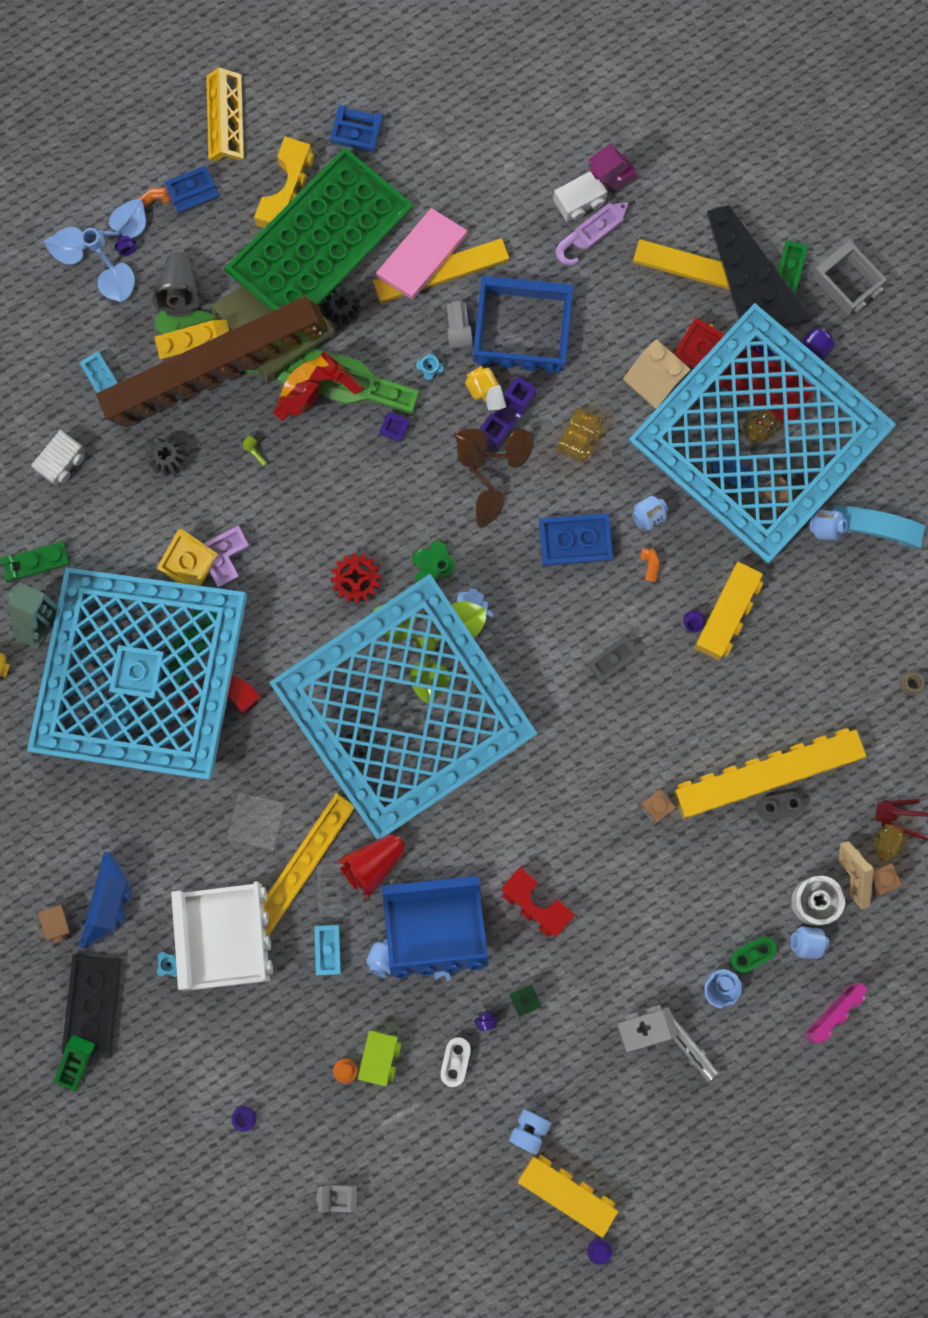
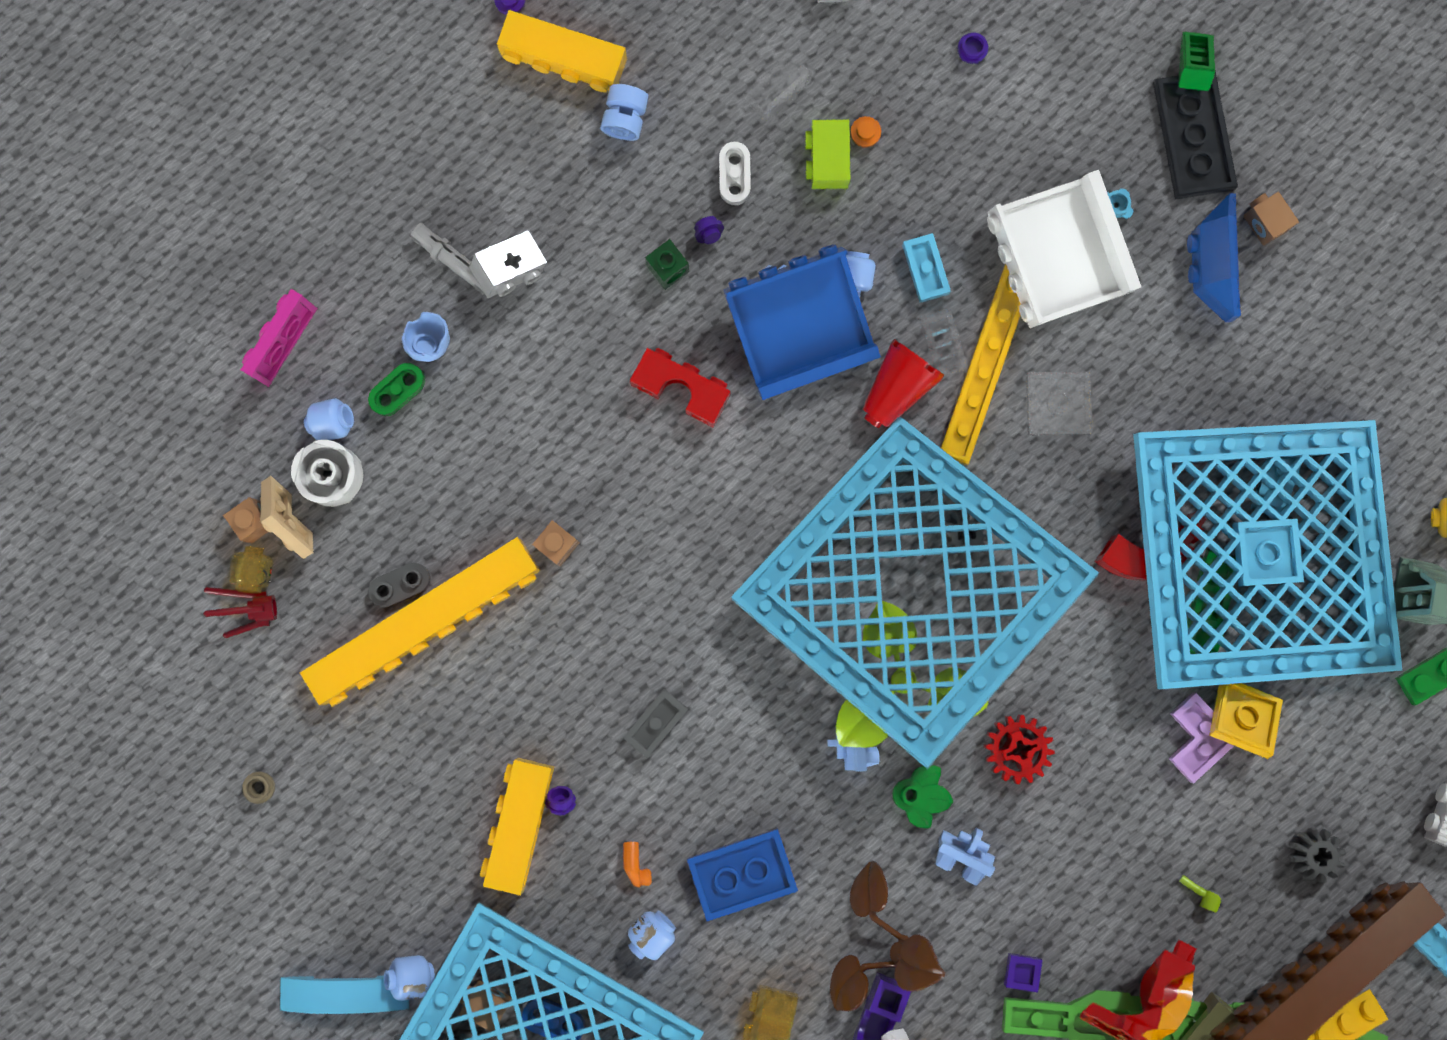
camera: 165 degrees right, 5 degrees up
none -> light blue hips [935,828,995,886]

